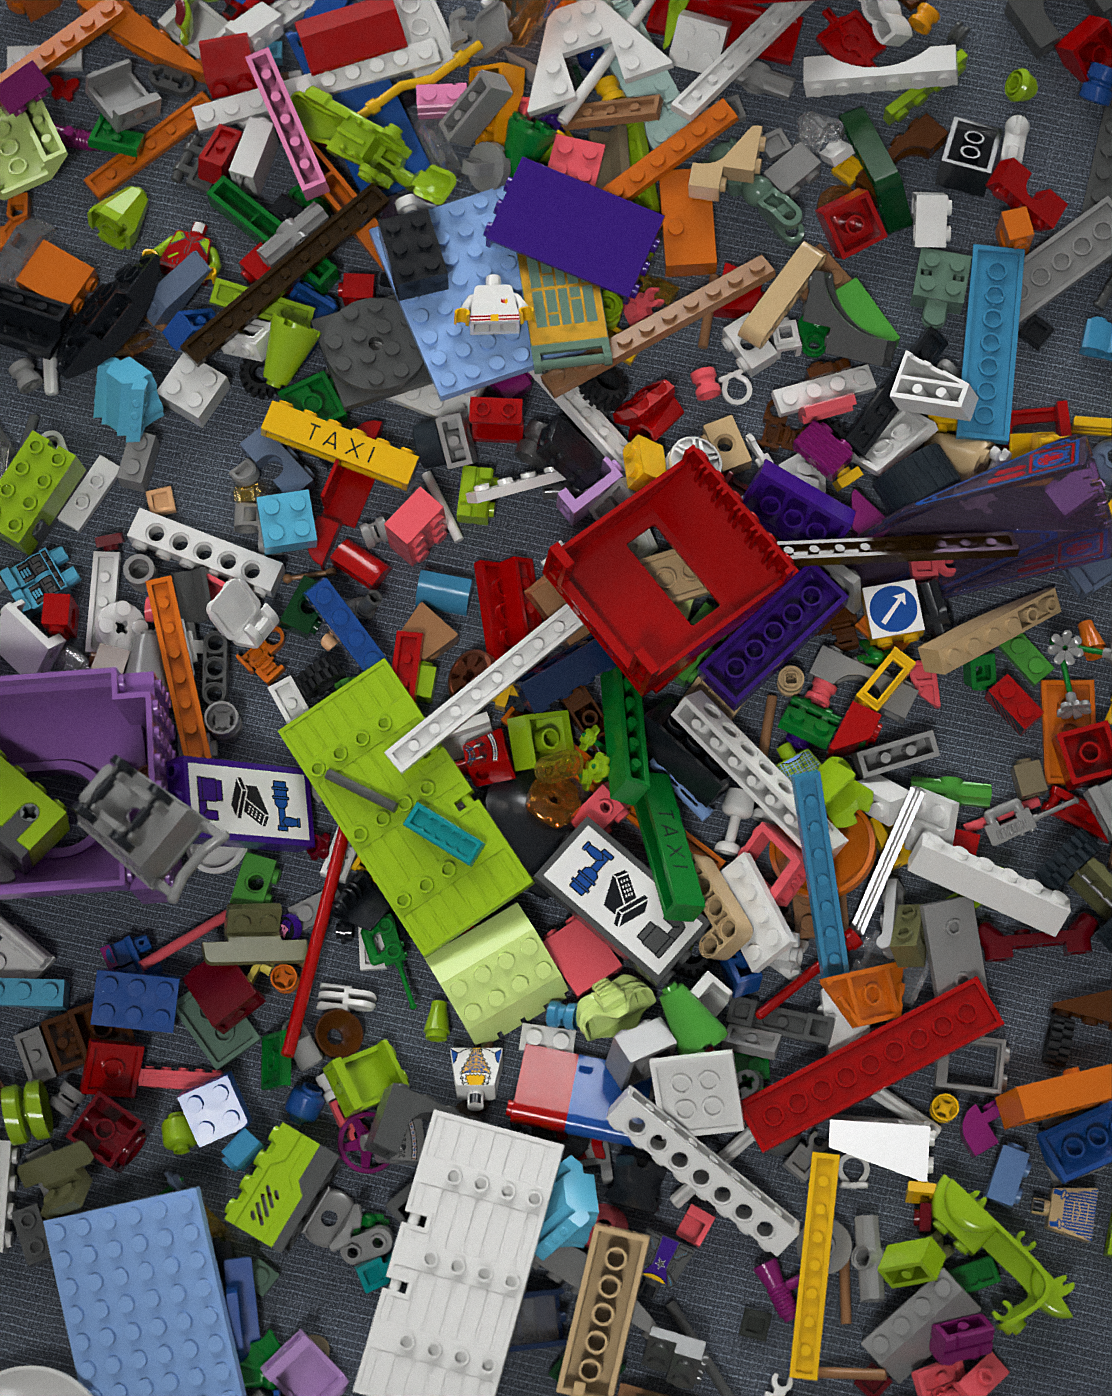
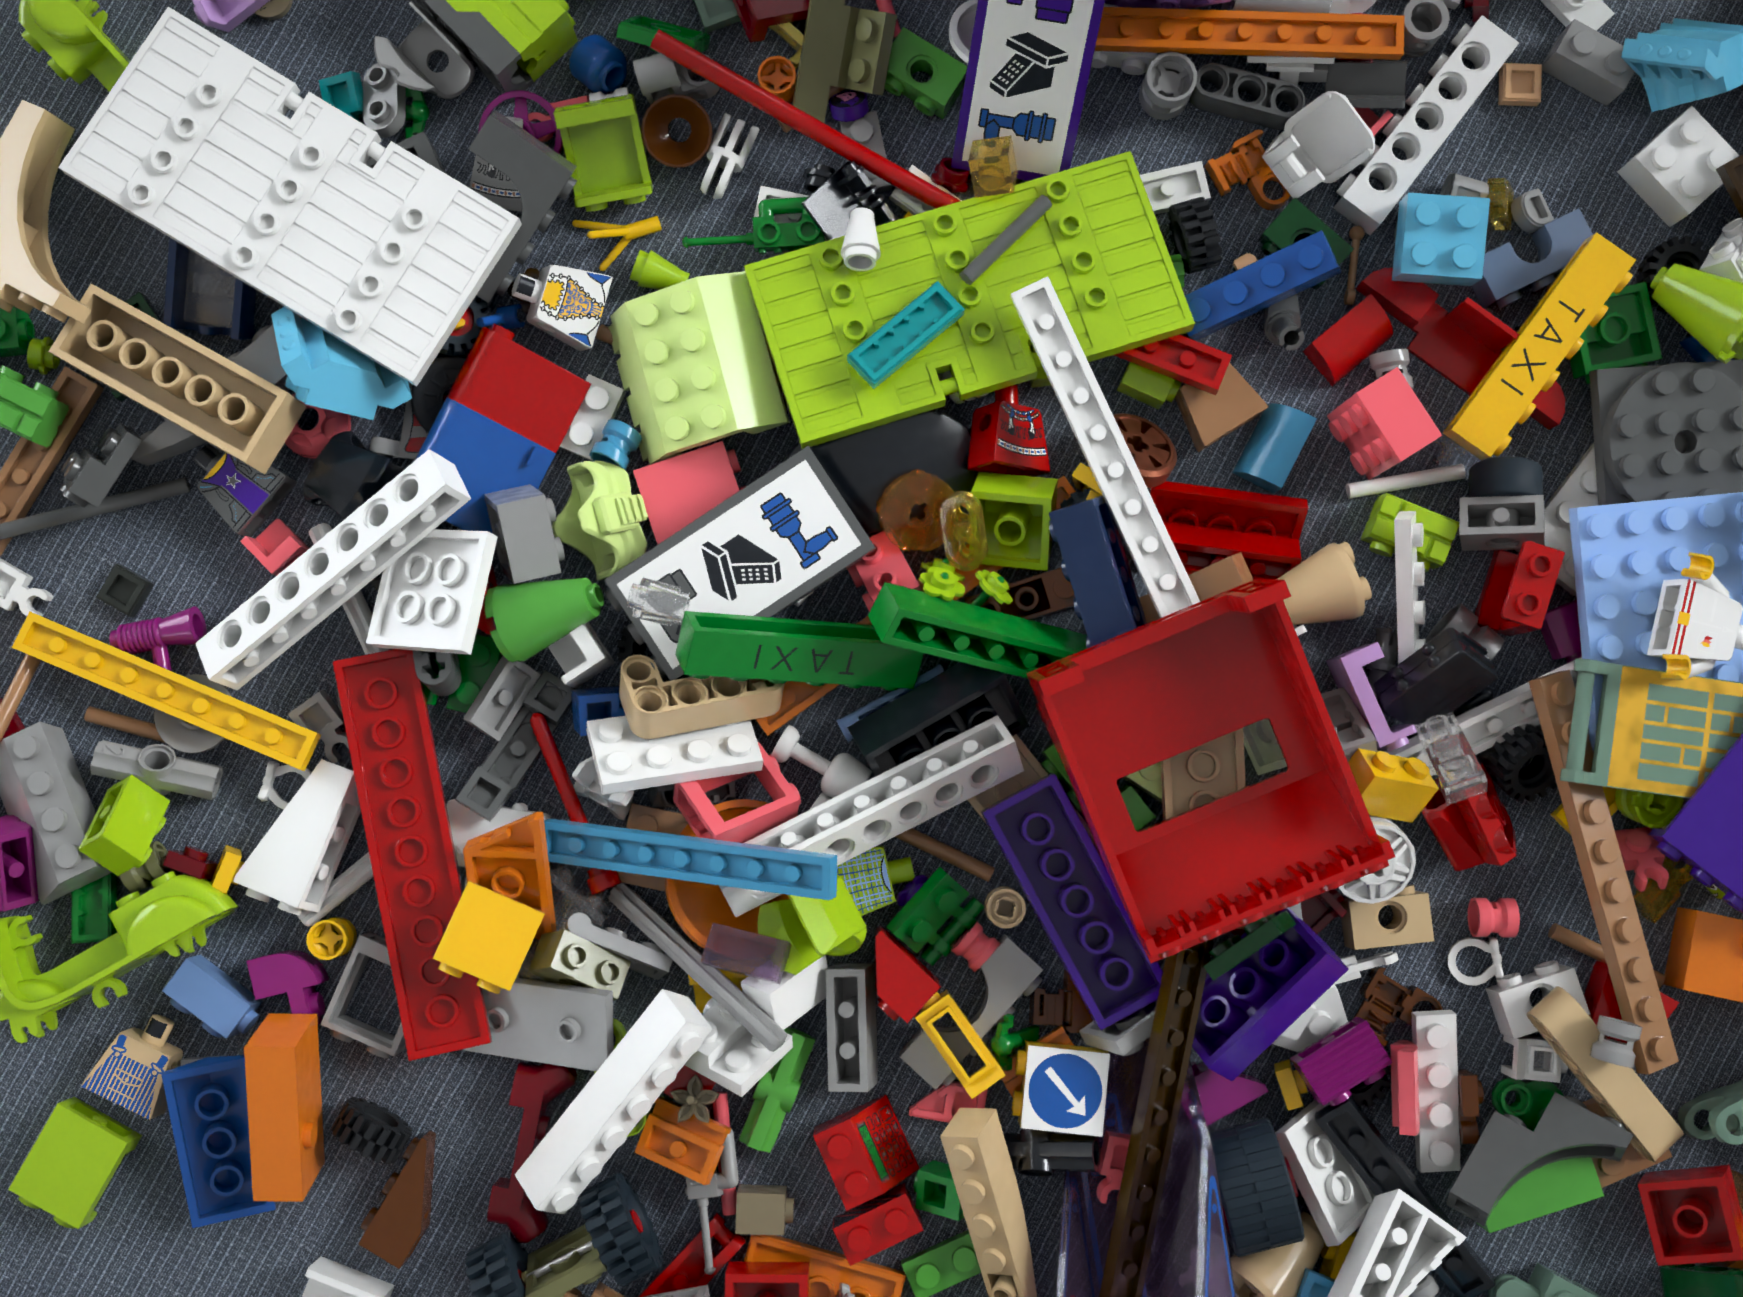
camera: 100 degrees right, 10 degrees up
white panel [441,712,493,761] -> none
none -> yellow piece [433,881,545,994]
none -> blue hand [476,304,525,329]
none -> yellow plant [572,216,662,271]
none -> clear brick [627,577,691,627]
none -> orange plate [634,1097,732,1185]
none -> dark tan plant [670,1075,719,1123]
none -> tile [700,923,792,984]
none -> red slope [813,1094,919,1211]
none -> white cone [840,208,881,271]
none -> clear yellow brick [968,135,1018,198]
none -> dark green plate [1203,910,1296,980]
none -> tan cone [1277,542,1372,625]
none -> clear slope [1414,712,1488,805]
none -> light grey wheel [1590,1015,1643,1068]

